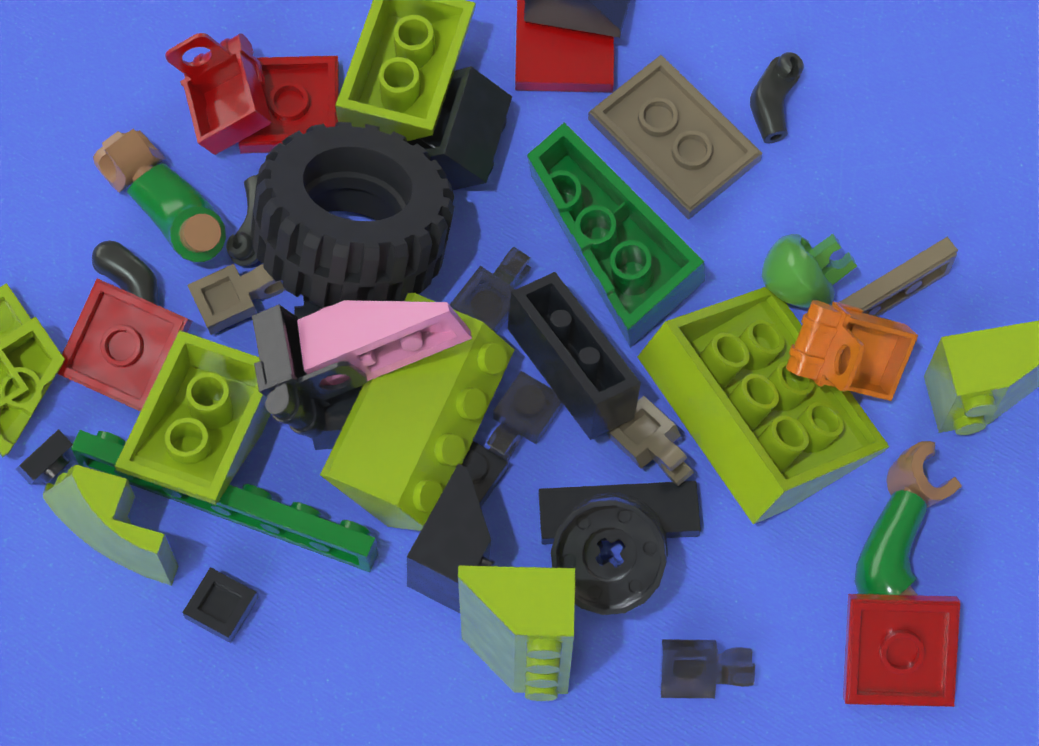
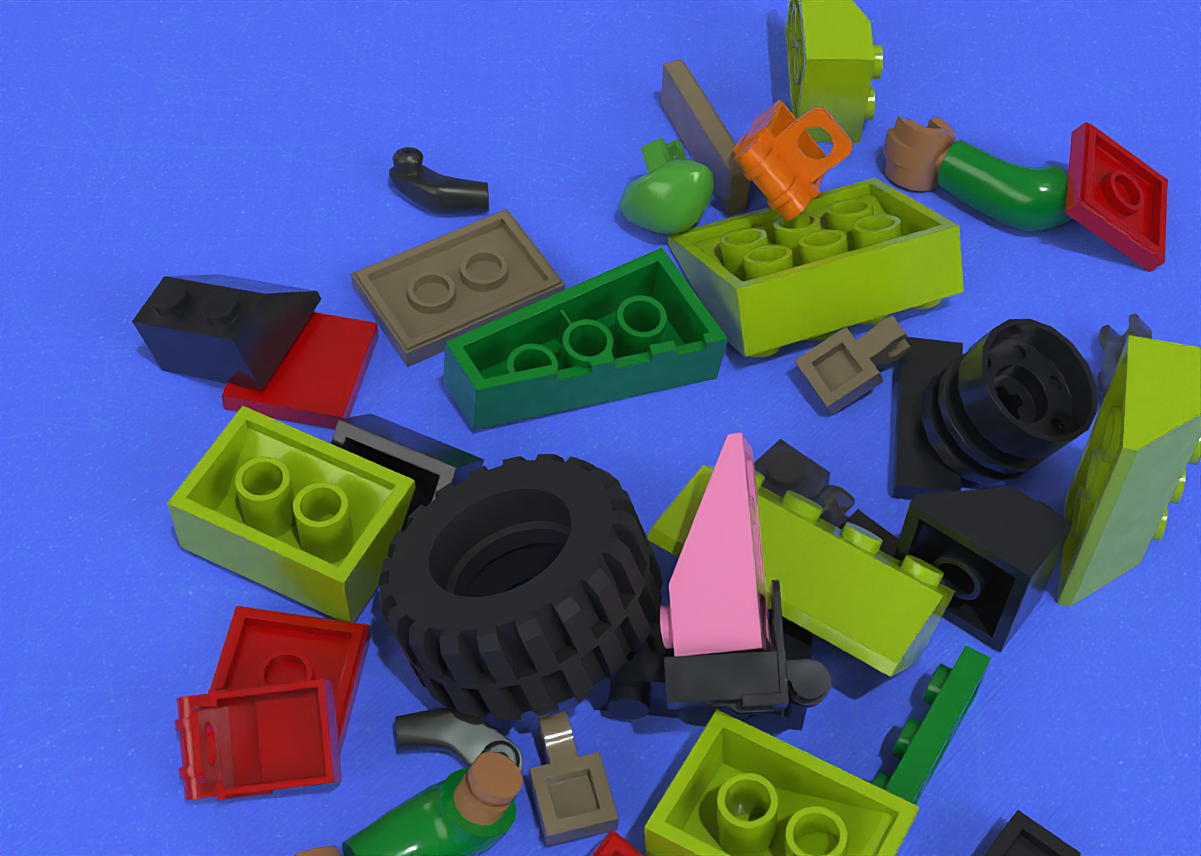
camera: 80 degrees left, 15 degrees down
clear smoke plate [450,247,531,334] -> none
black brick [507,272,641,440] -> none

